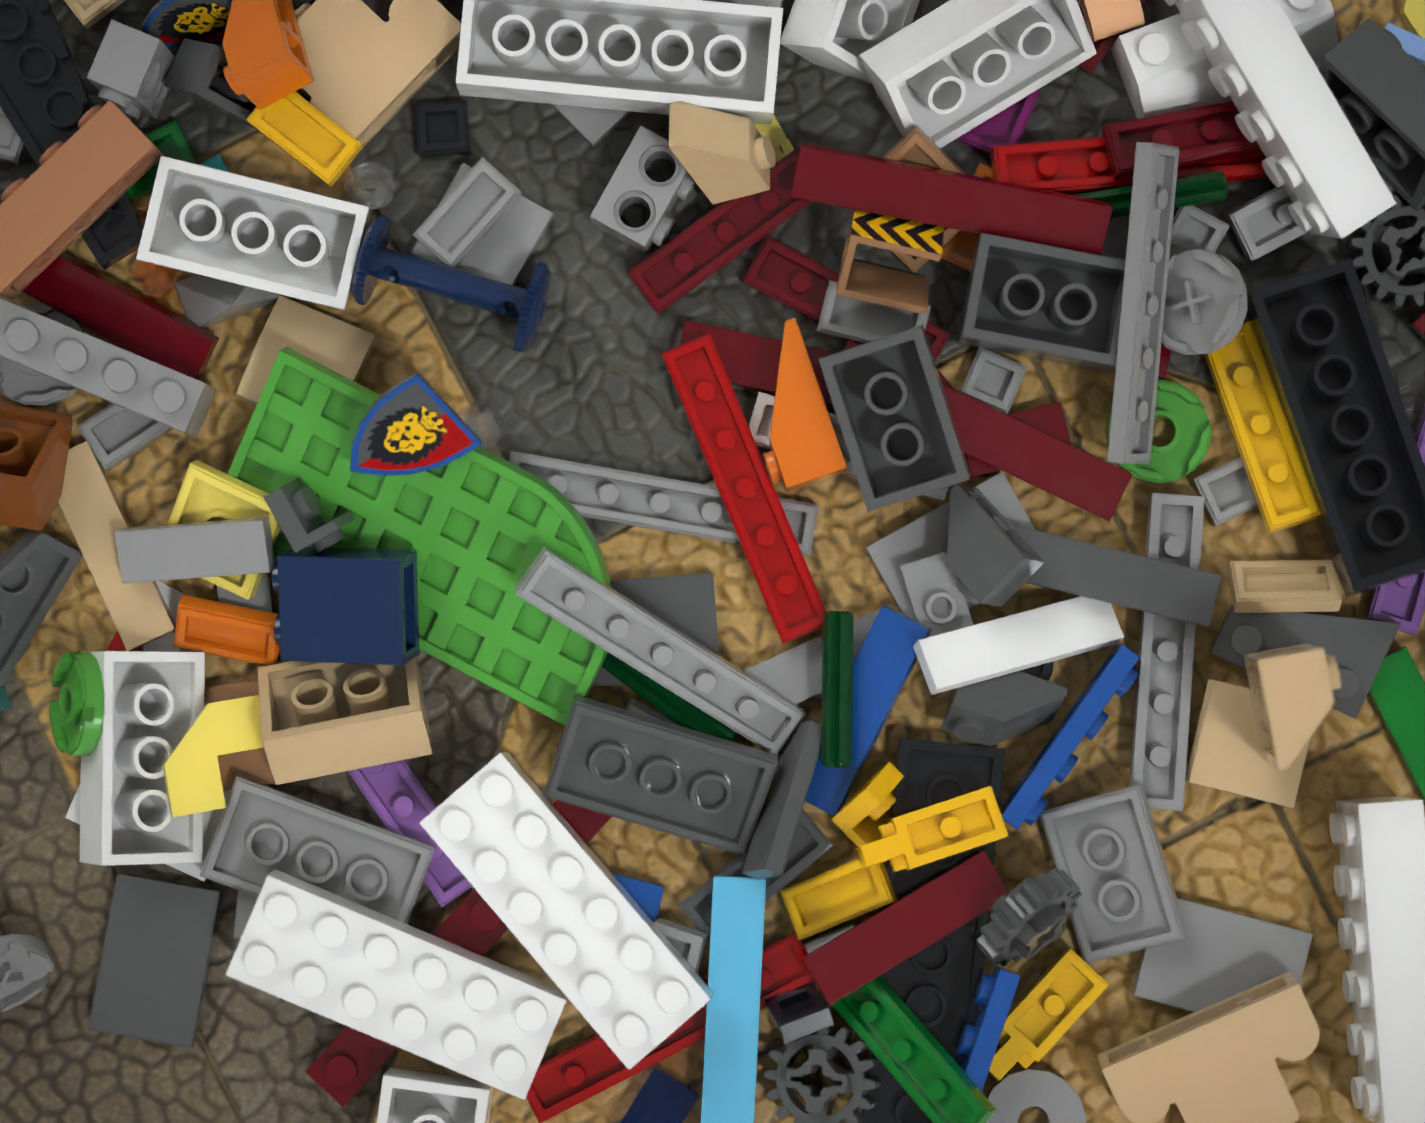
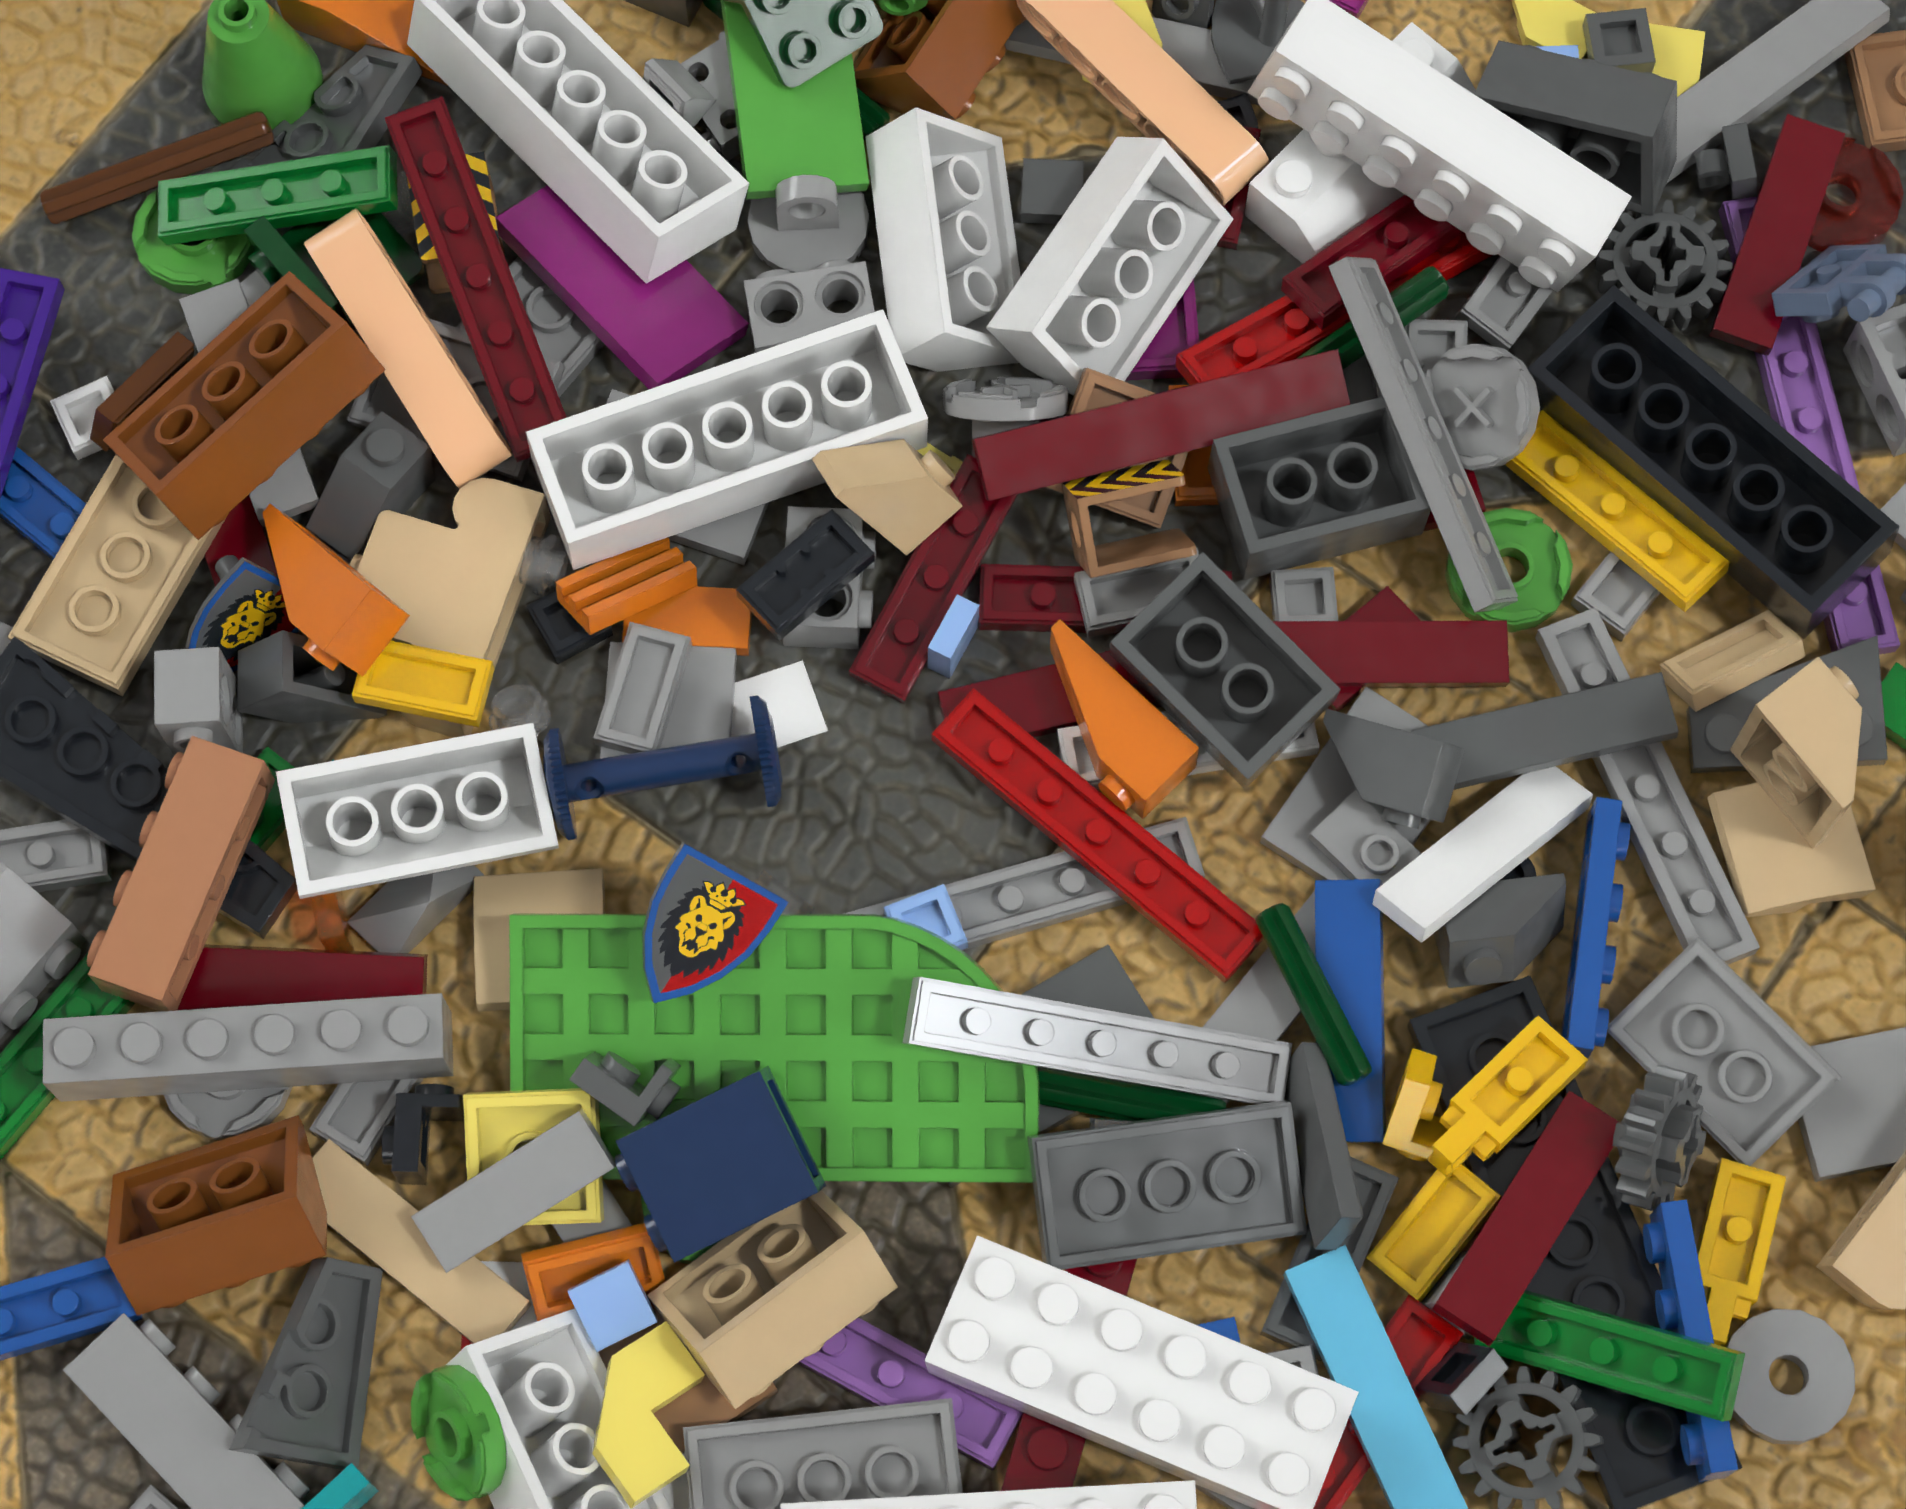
camera: 30 degrees left, 15 degrees down
none -> black bracket [382,1084,464,1185]
none -> clear plate [519,534,570,597]
none -> orange tile [555,537,698,635]
none -> light blue tile [567,1259,658,1352]
none -> orange tile [622,586,752,656]
none -> white sticker [731,660,828,756]
none -> black plate [736,509,875,641]
none -> light blue tile [884,884,968,950]
none -> light blue tile [928,594,980,679]
none -> light grey tile [943,377,1068,458]

